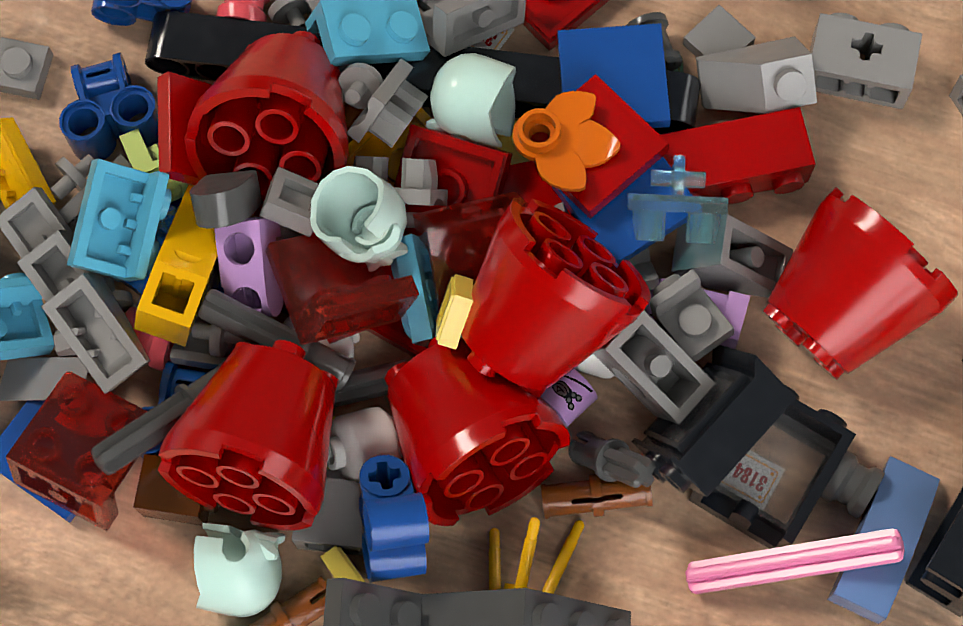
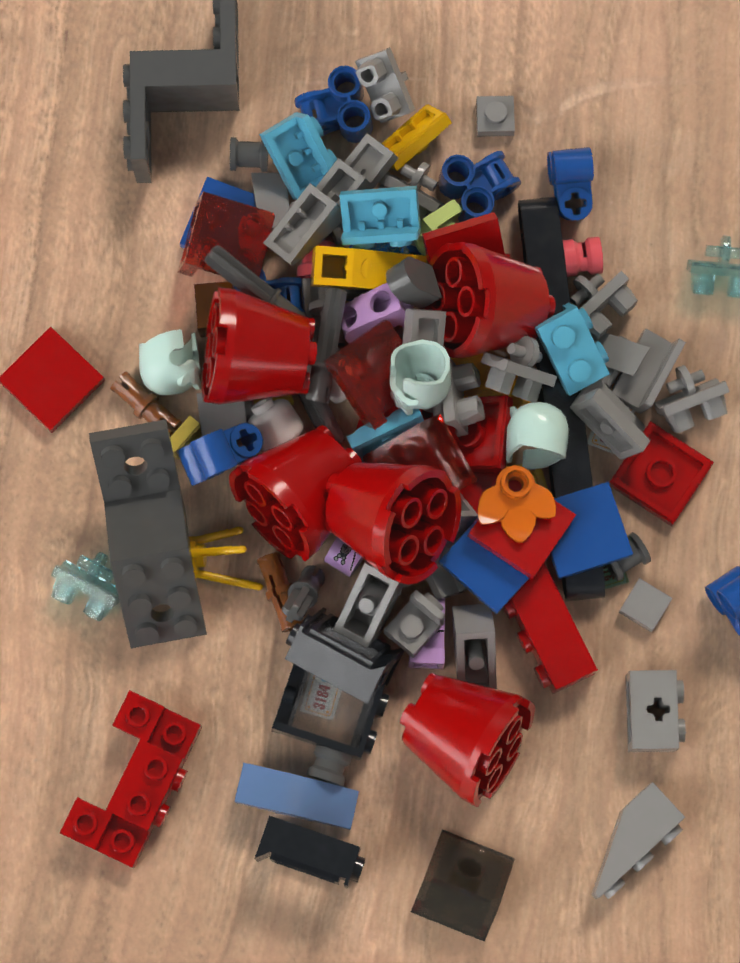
camera: 70 degrees right, 5 degrees up
light yellow tile [436,274,474,350] -> none
clear light blue hips [627,155,729,244] -> none
bright pink axle [685,528,905,594] -> none
light grey slope [695,36,817,114] -> none

